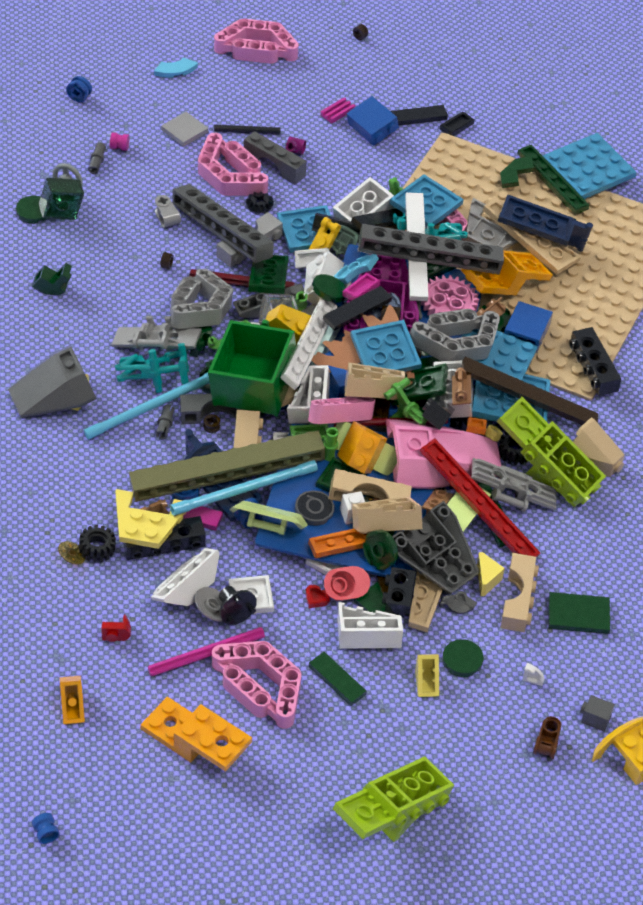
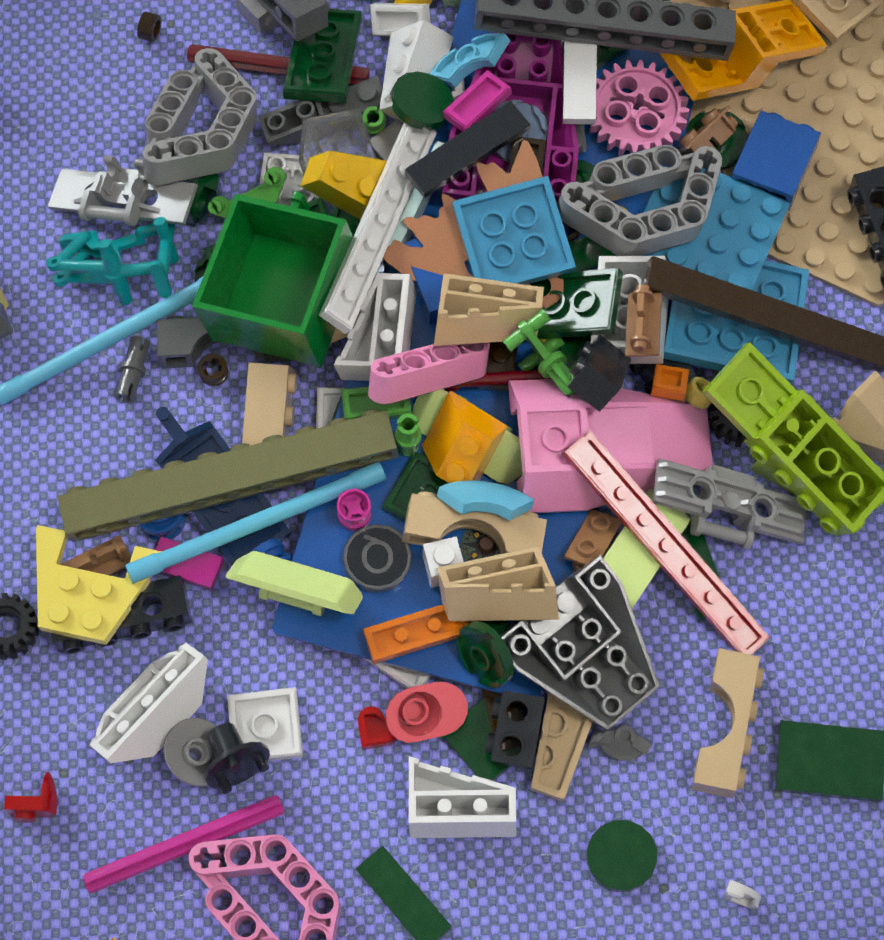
camera: 10 degrees right, 20 degrees up
light yellow slope [415,654,439,697] -> none
light yellow slope [477,552,504,596] -> none
none -> dark pink wheel [337,489,371,531]
none -> medium azure tile [437,480,534,520]

